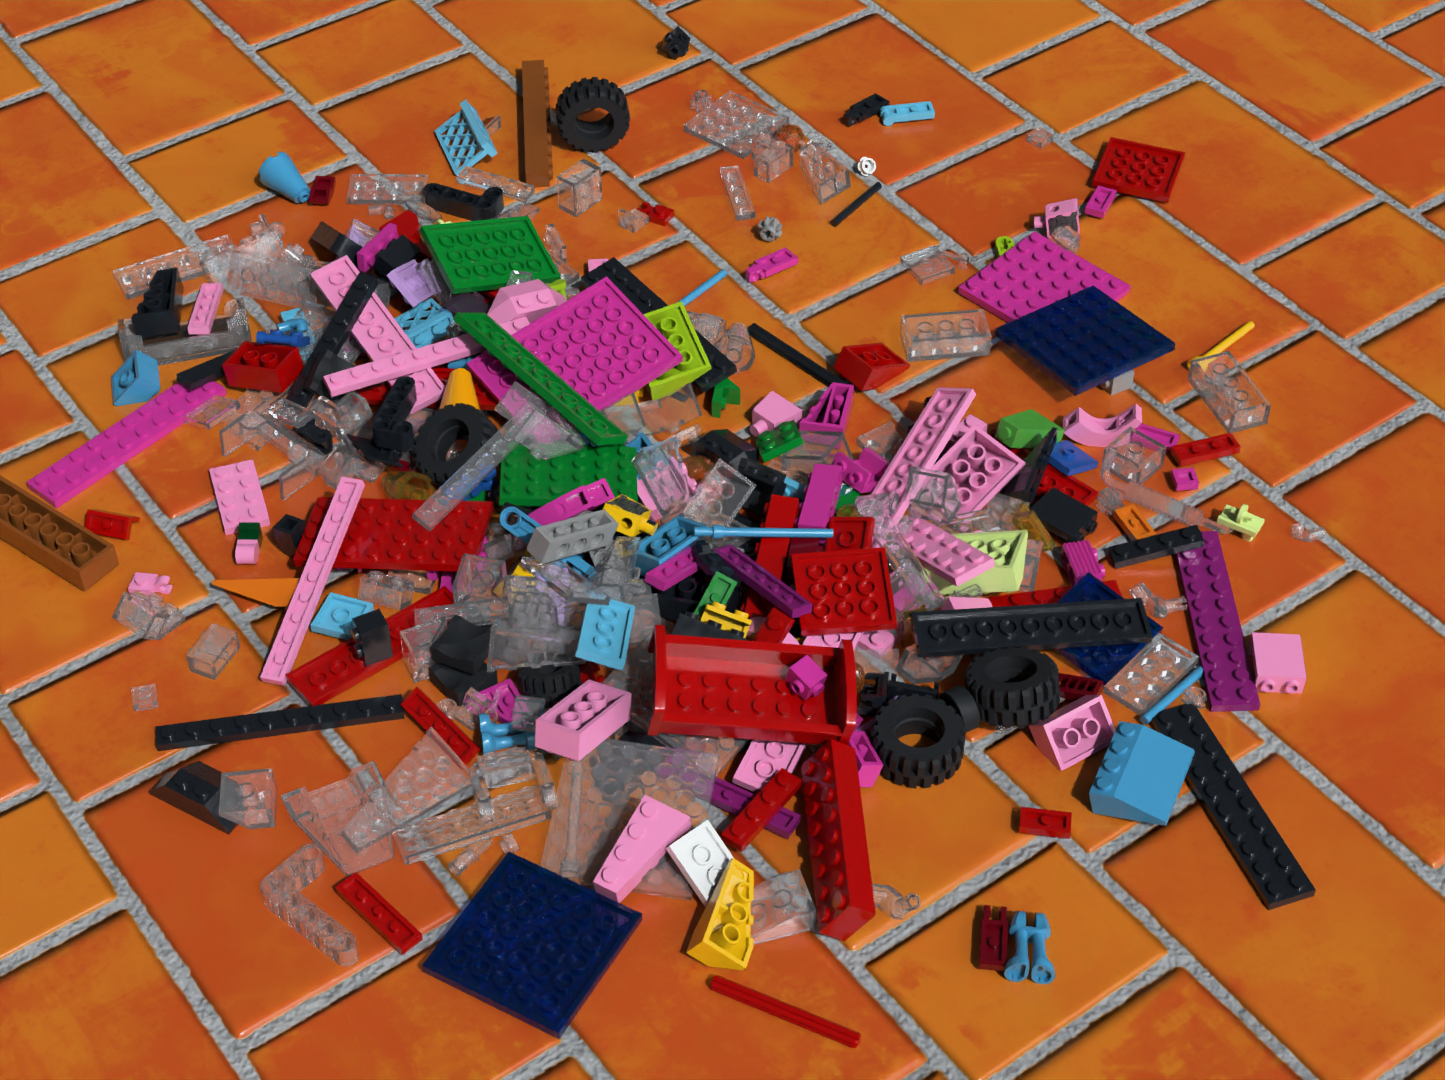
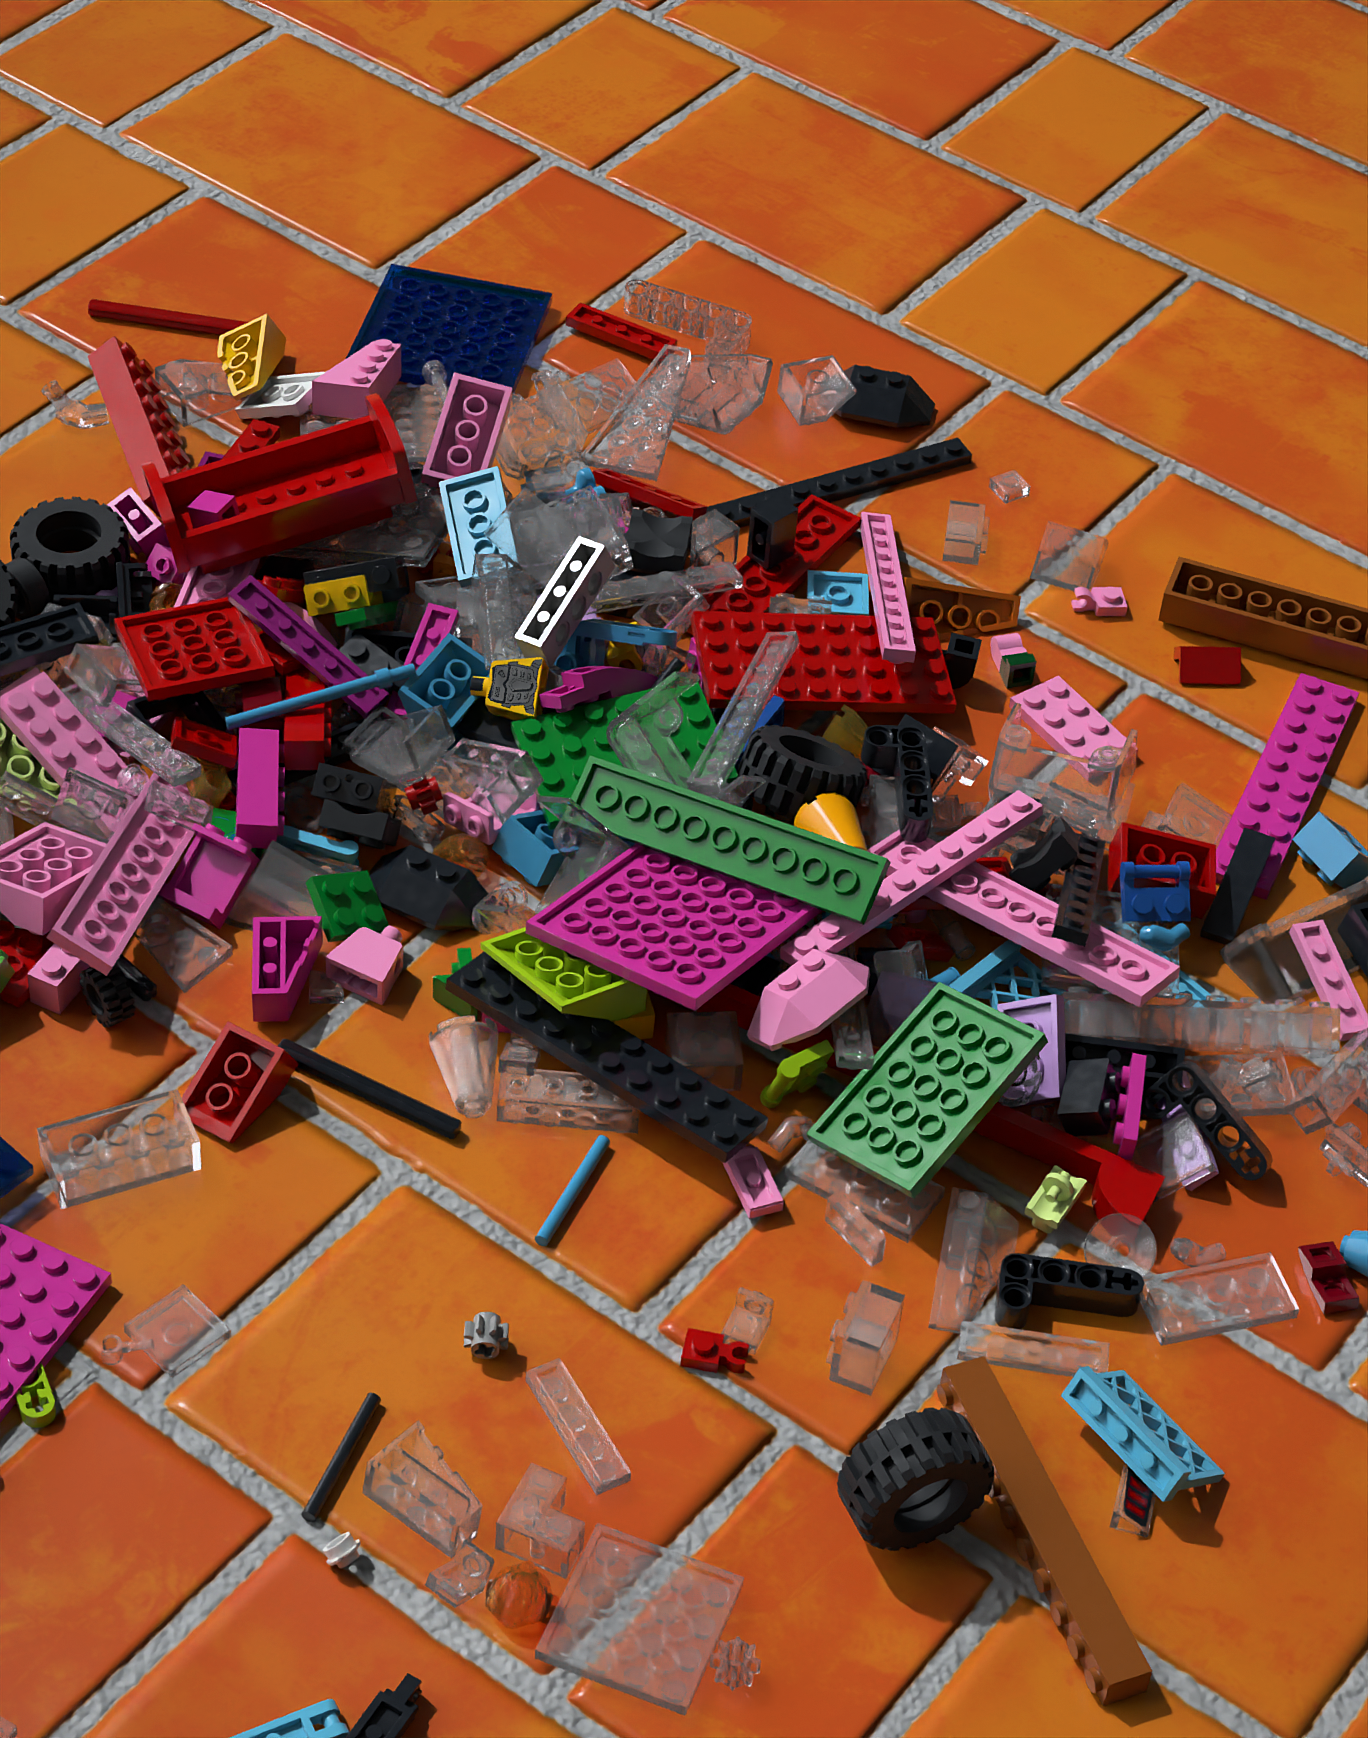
camera: 160 degrees right, 0 degrees up
dark pink hinge [745,247,798,283] -> none

